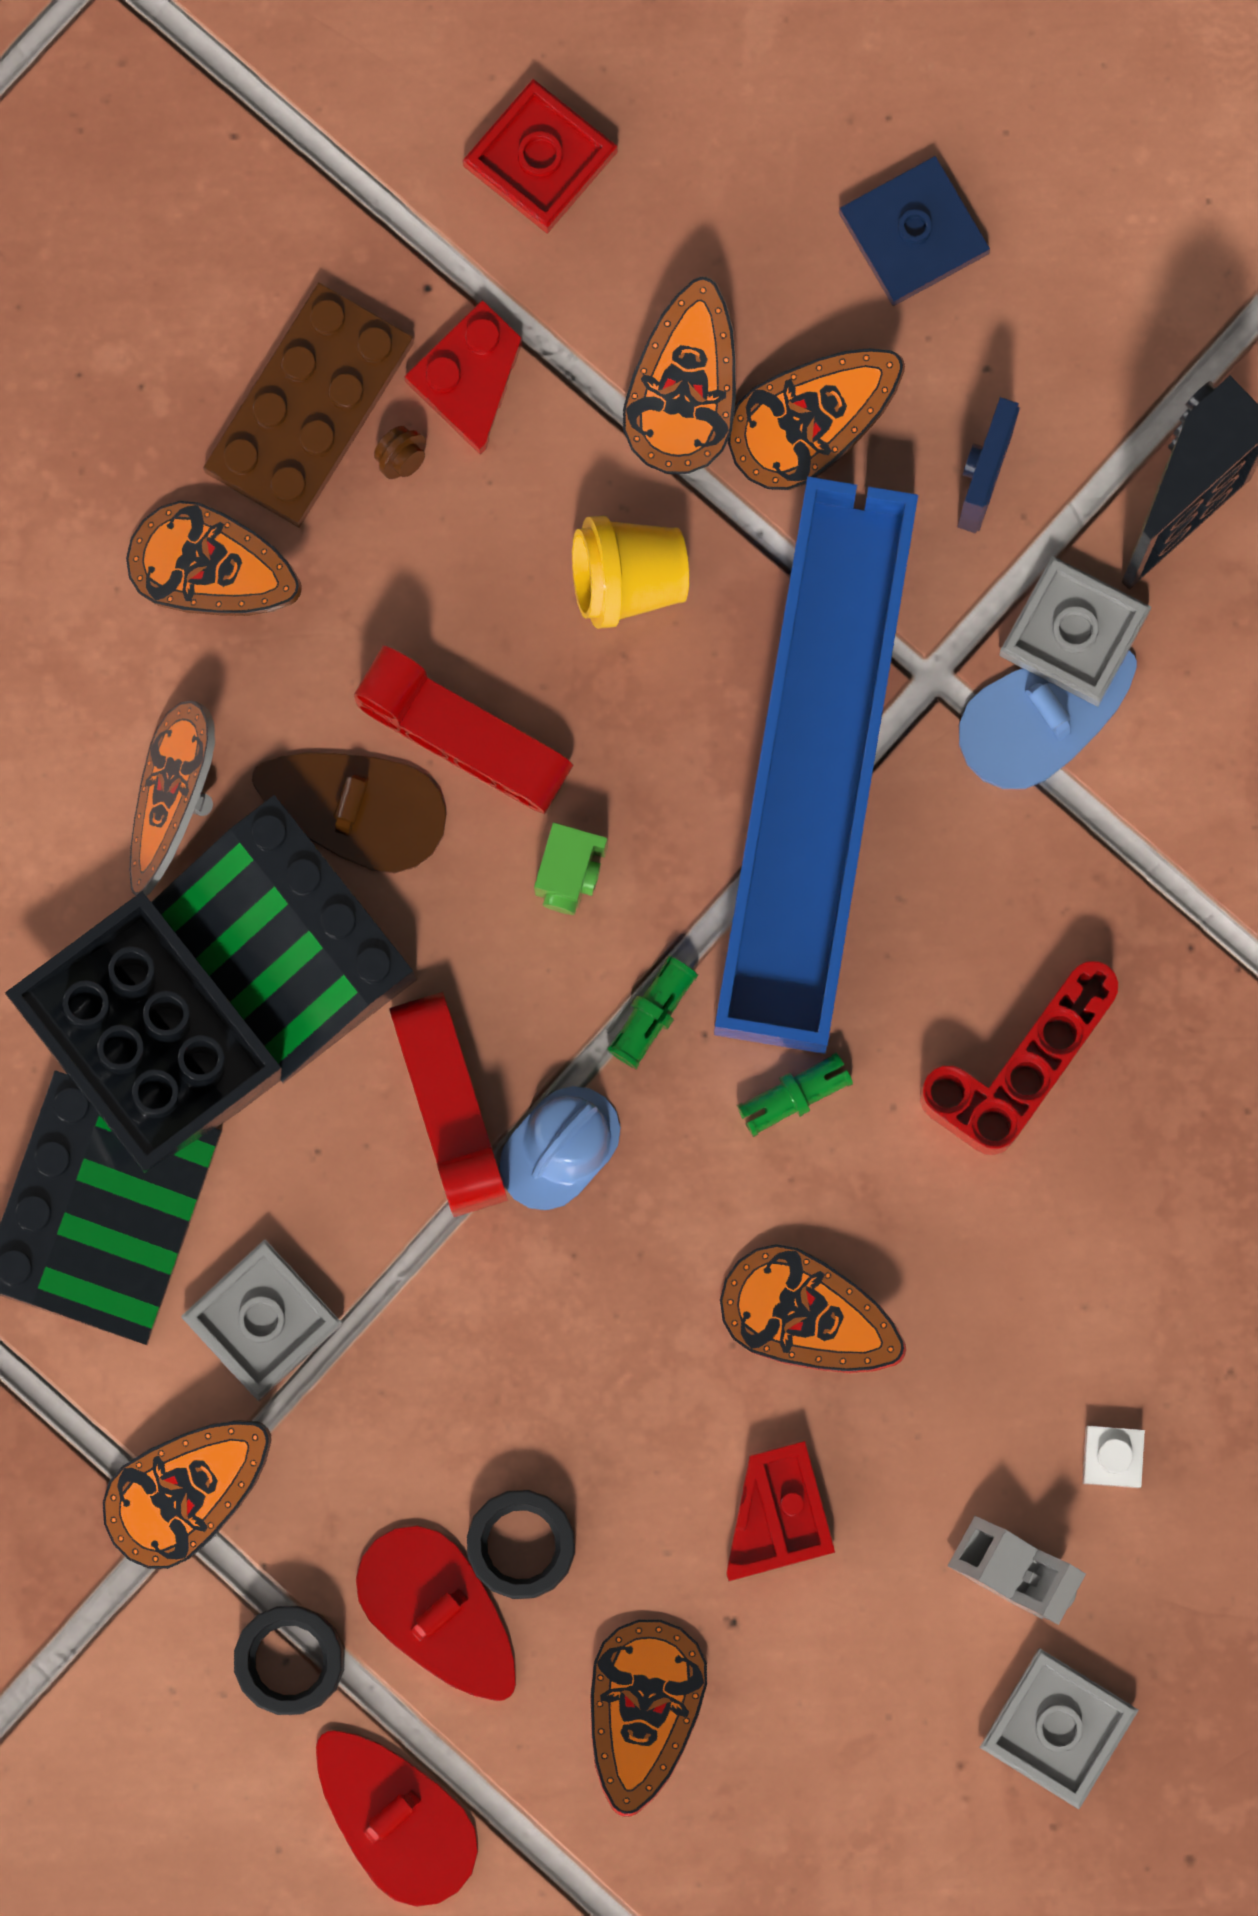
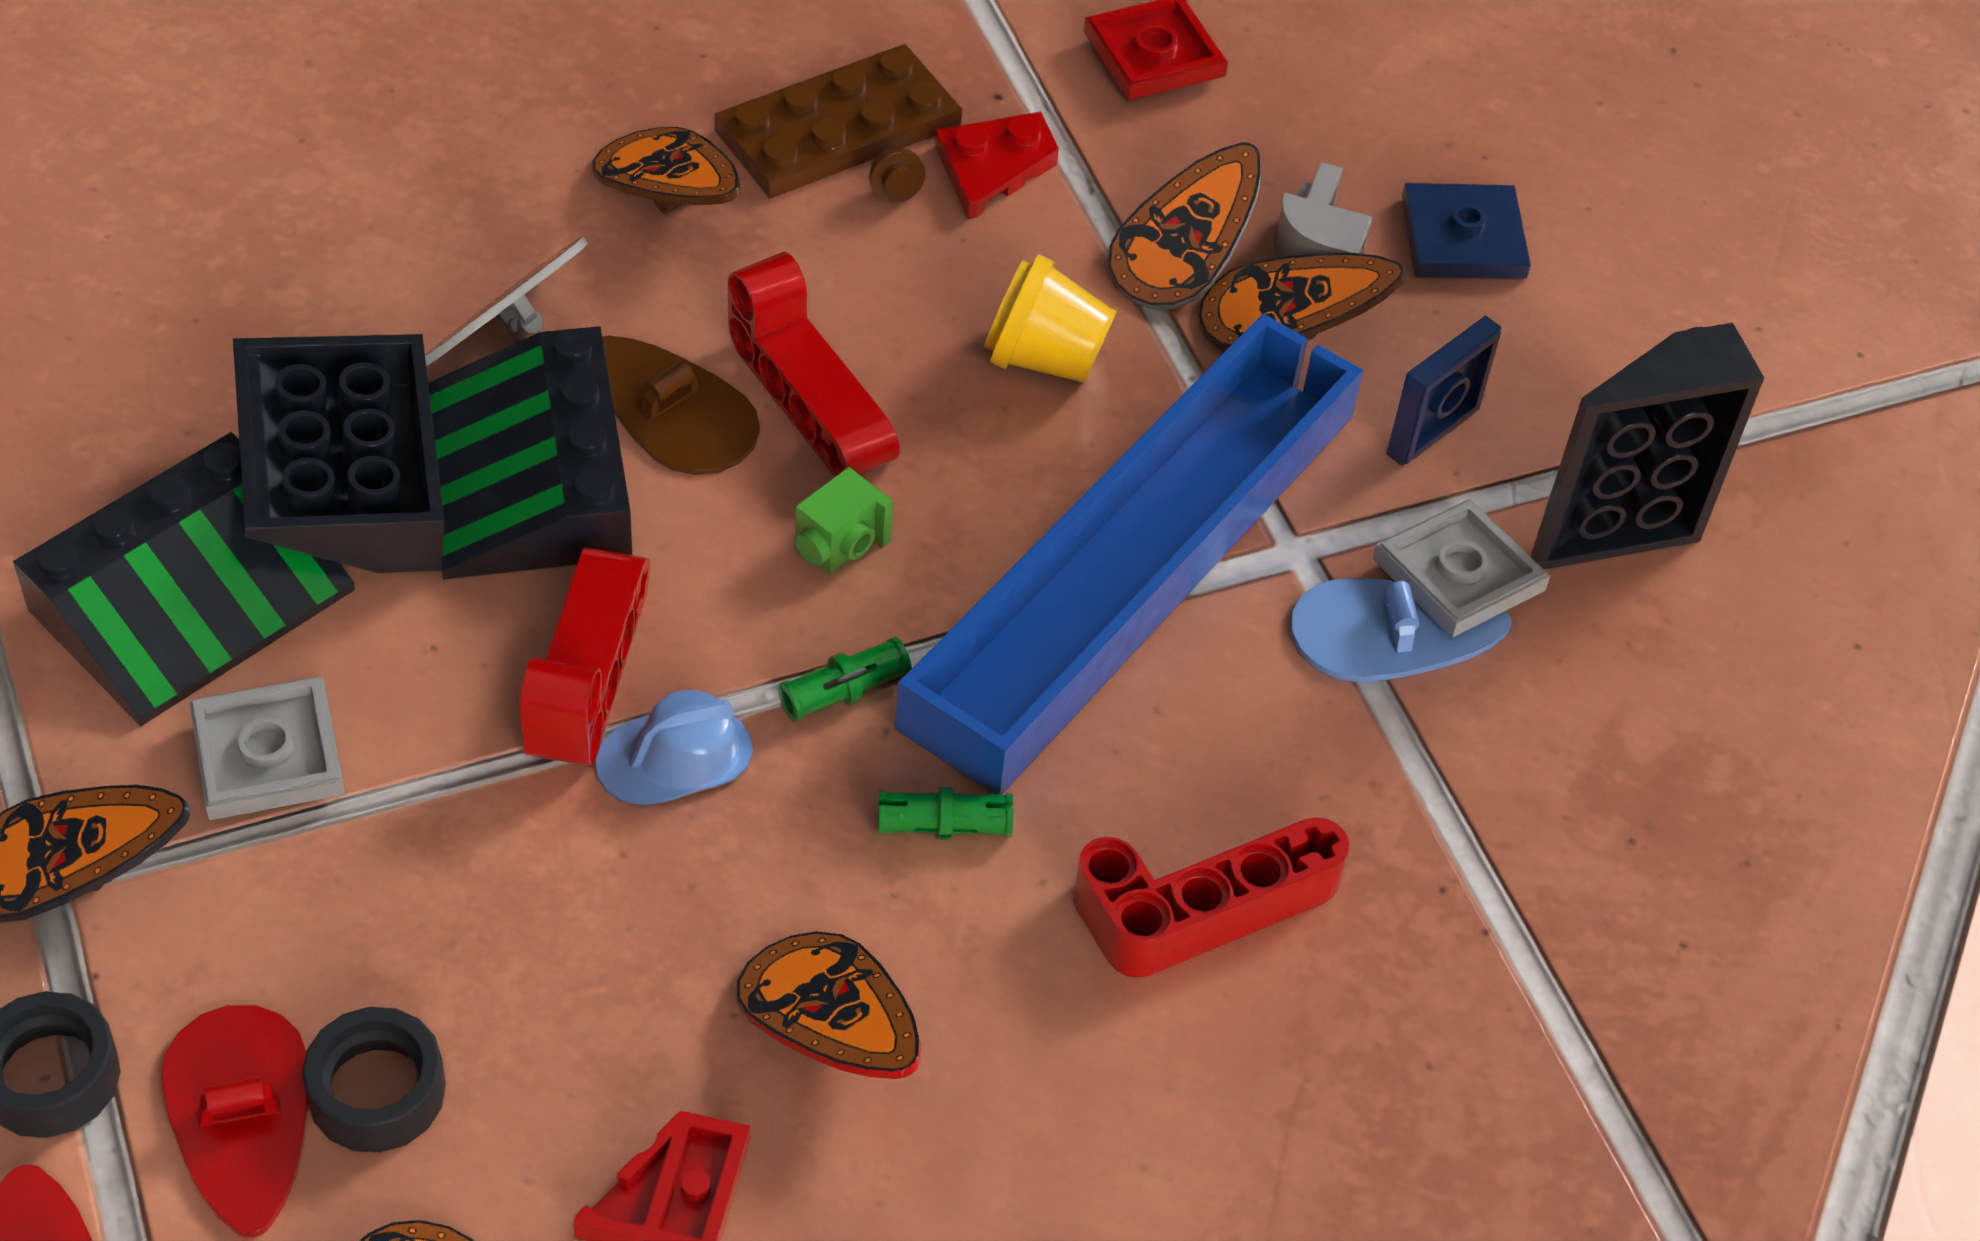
camera: 20 degrees right, 30 degrees down
none -> light grey brick [1275,162,1372,257]

